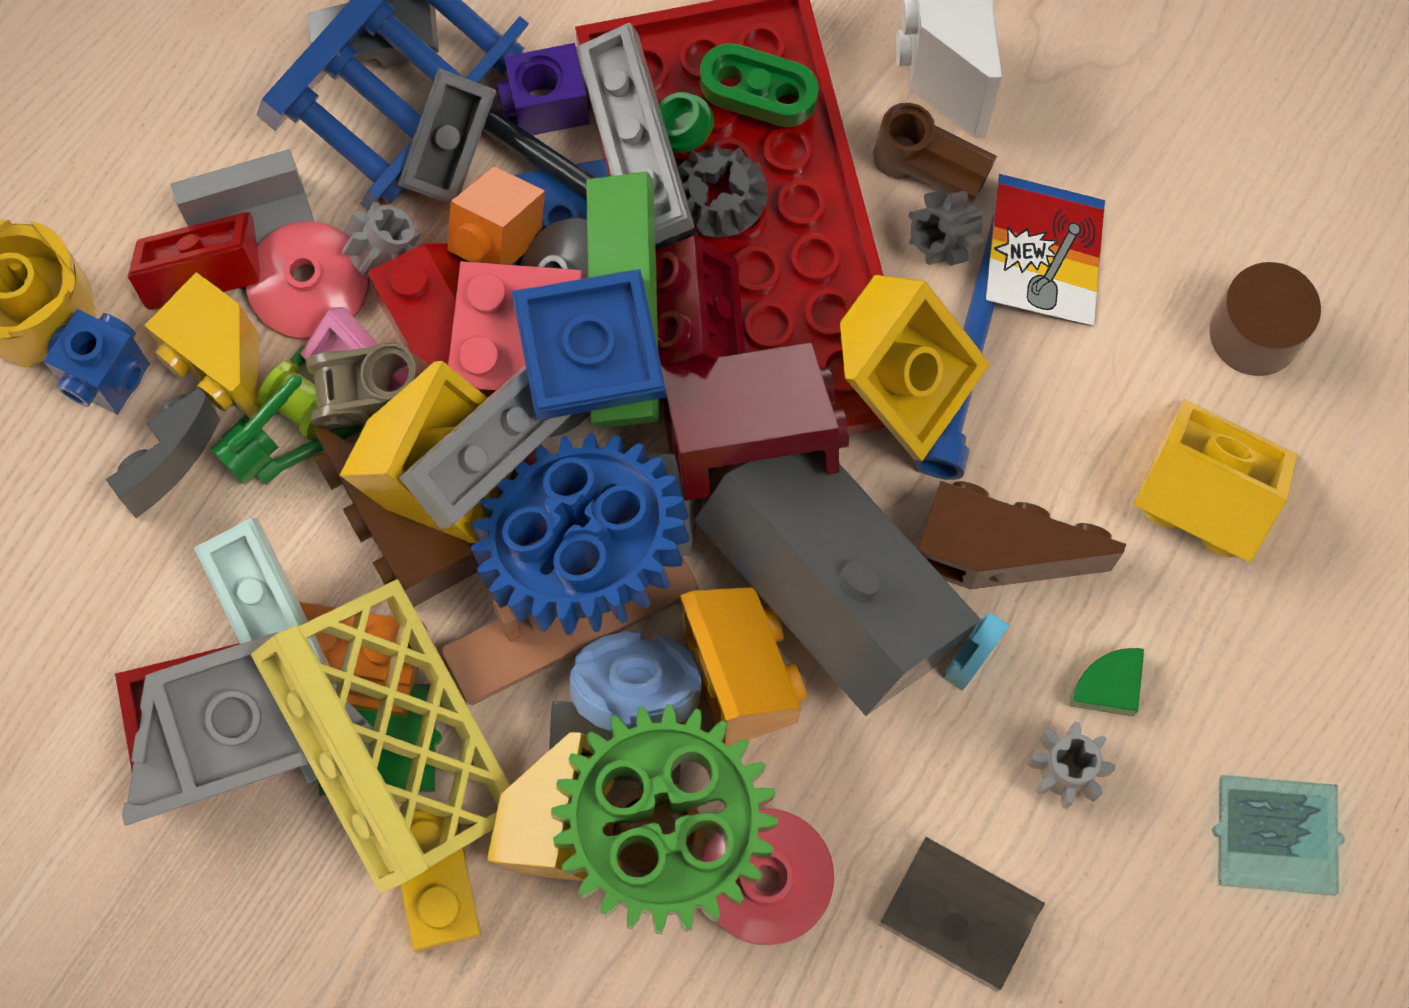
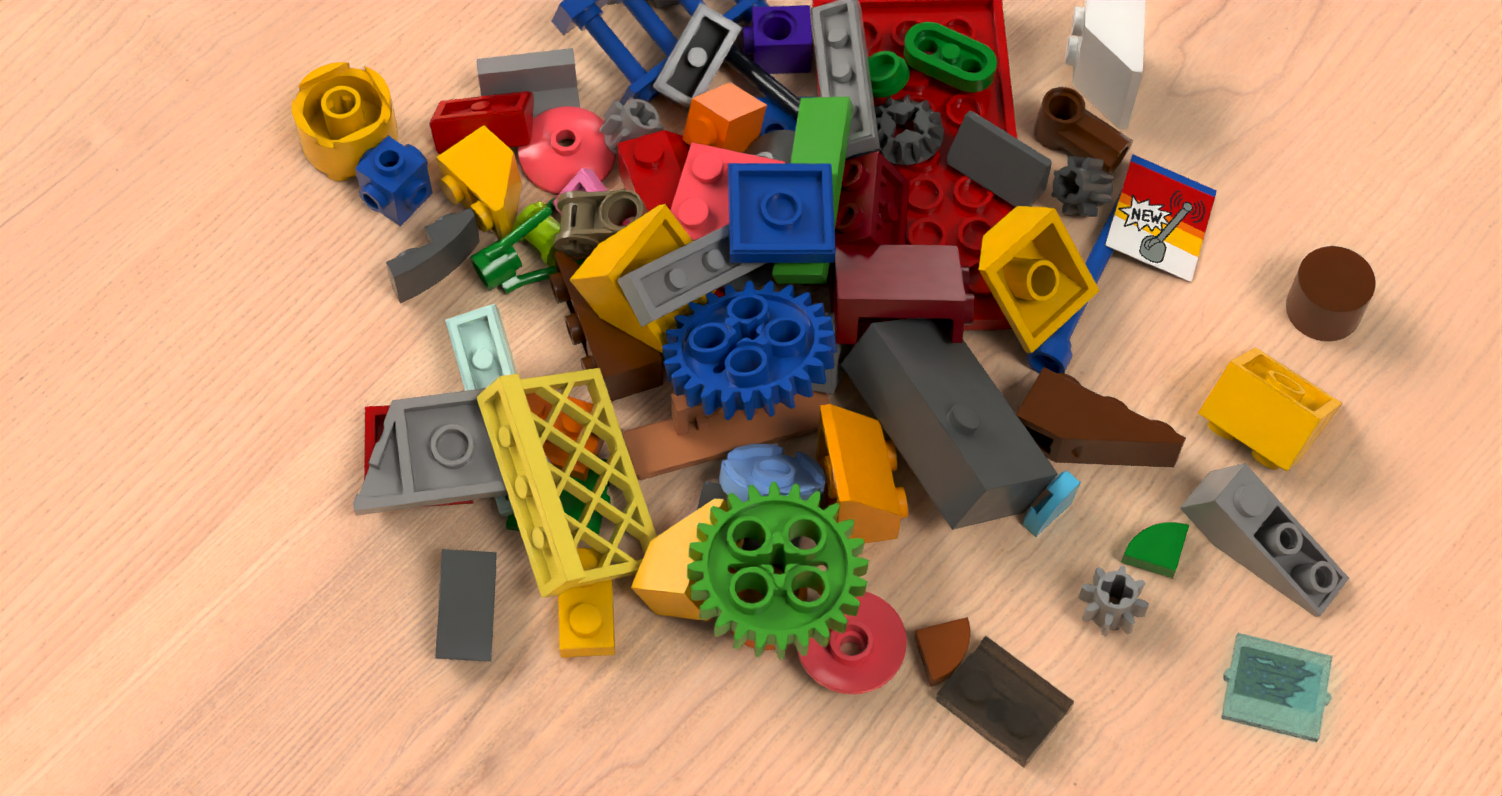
camera: 10 degrees right, 10 degrees down
none -> dark grey slope [435,549,497,661]
none -> dark orange tile [914,617,970,687]
none -> dark grey slope [946,110,1052,207]
none -> light grey slope [1180,463,1349,617]

